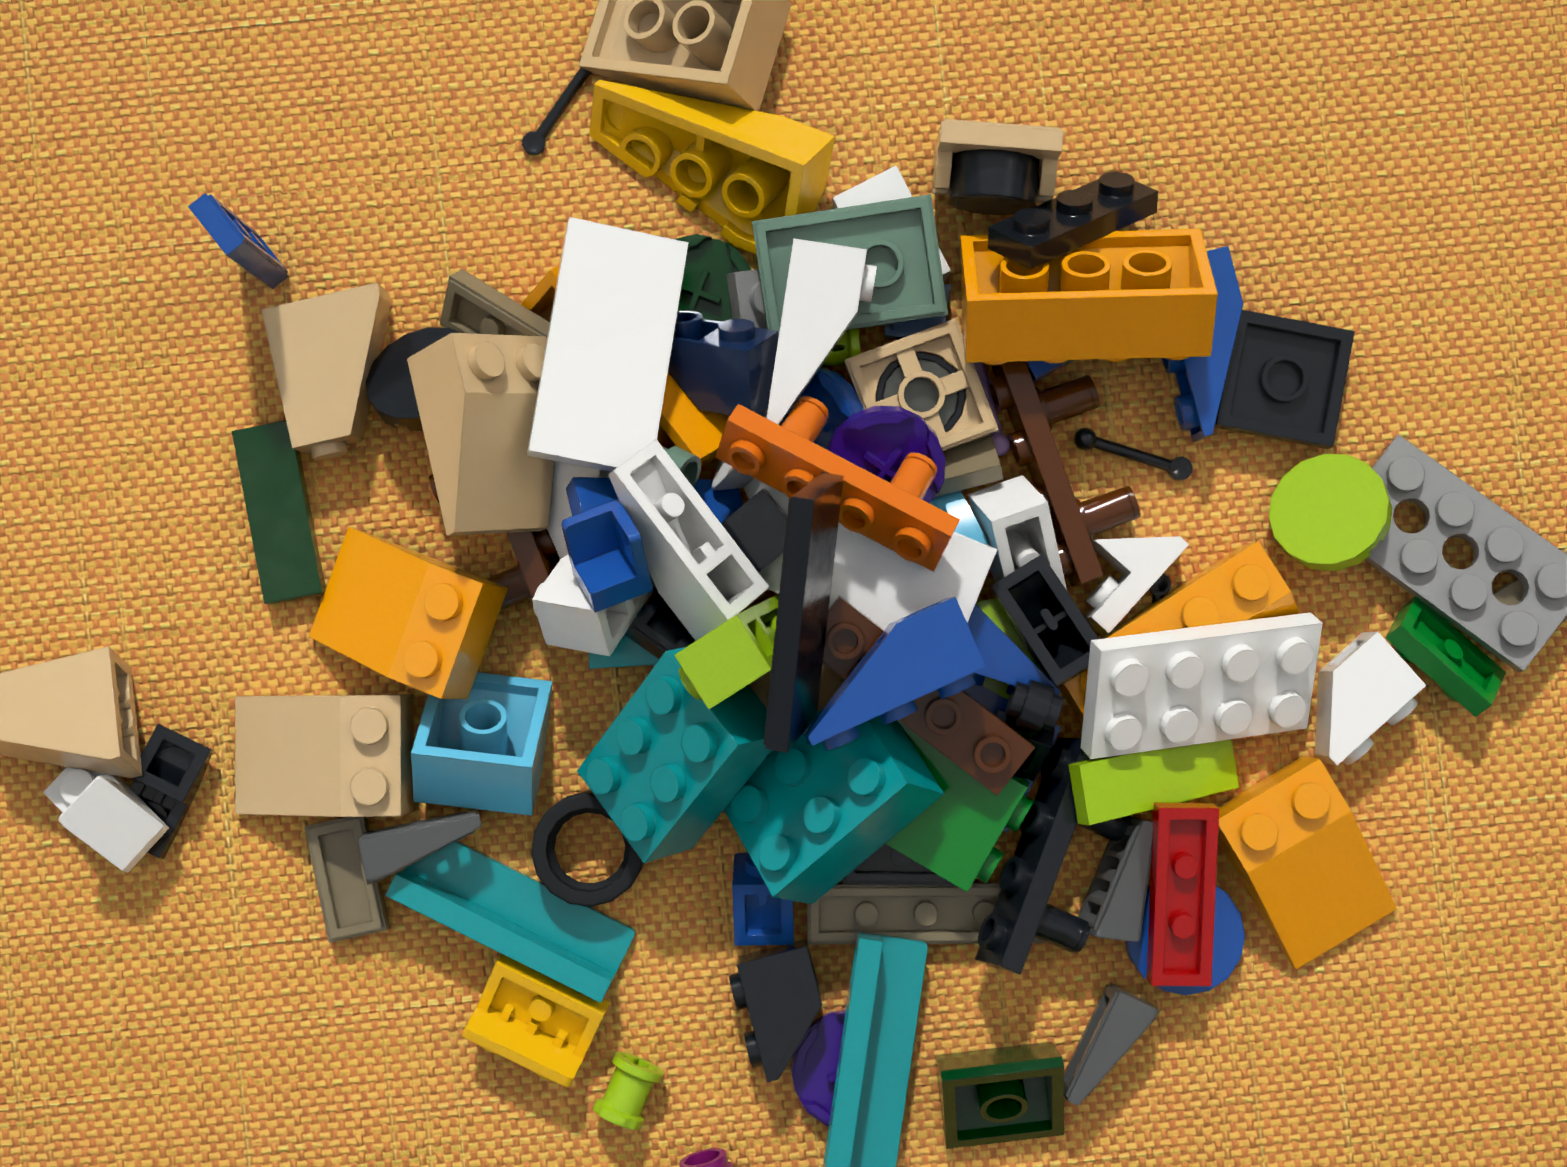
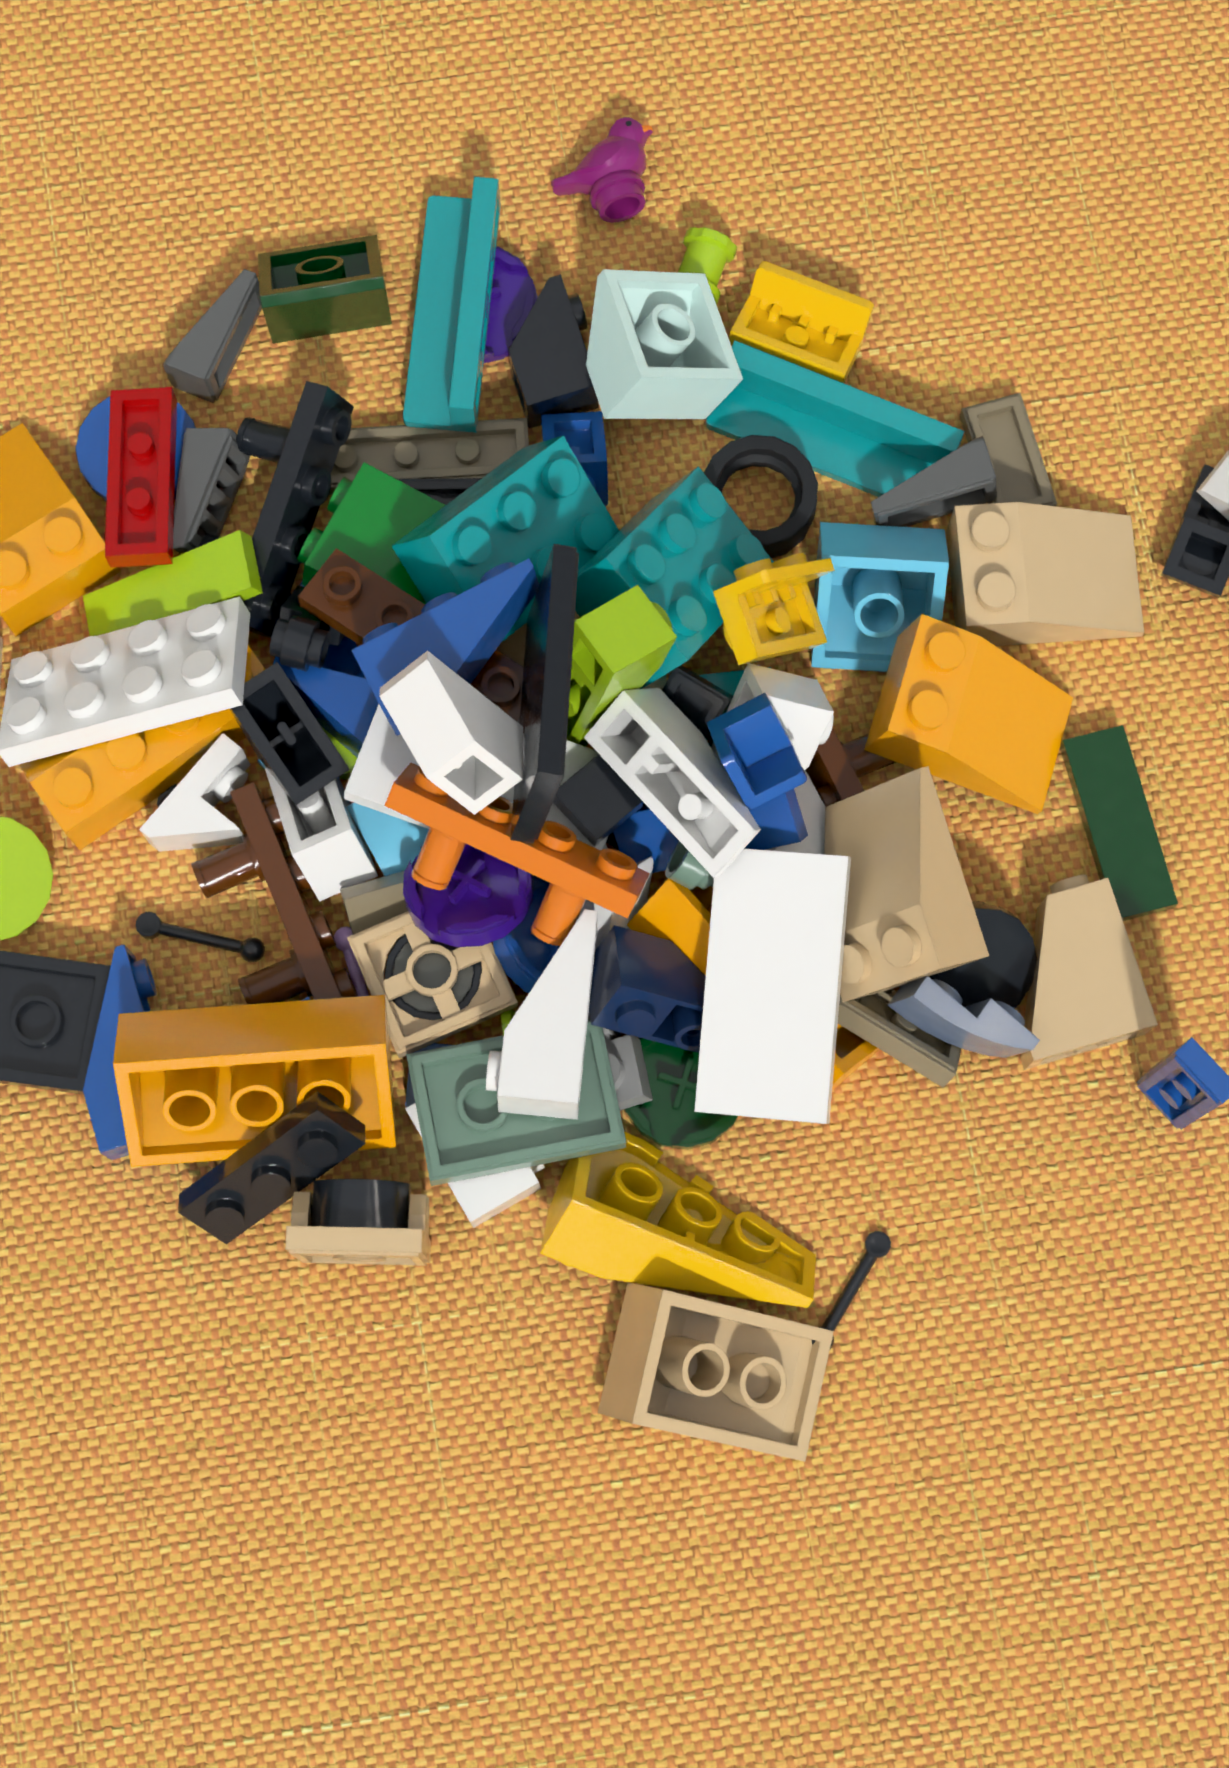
camera: 170 degrees right, 10 degrees down
none -> white slope [379,651,523,815]
none -> light aqua slope [586,269,743,419]
none -> yellow bracket [713,552,835,665]
none -> slope [888,976,1040,1058]

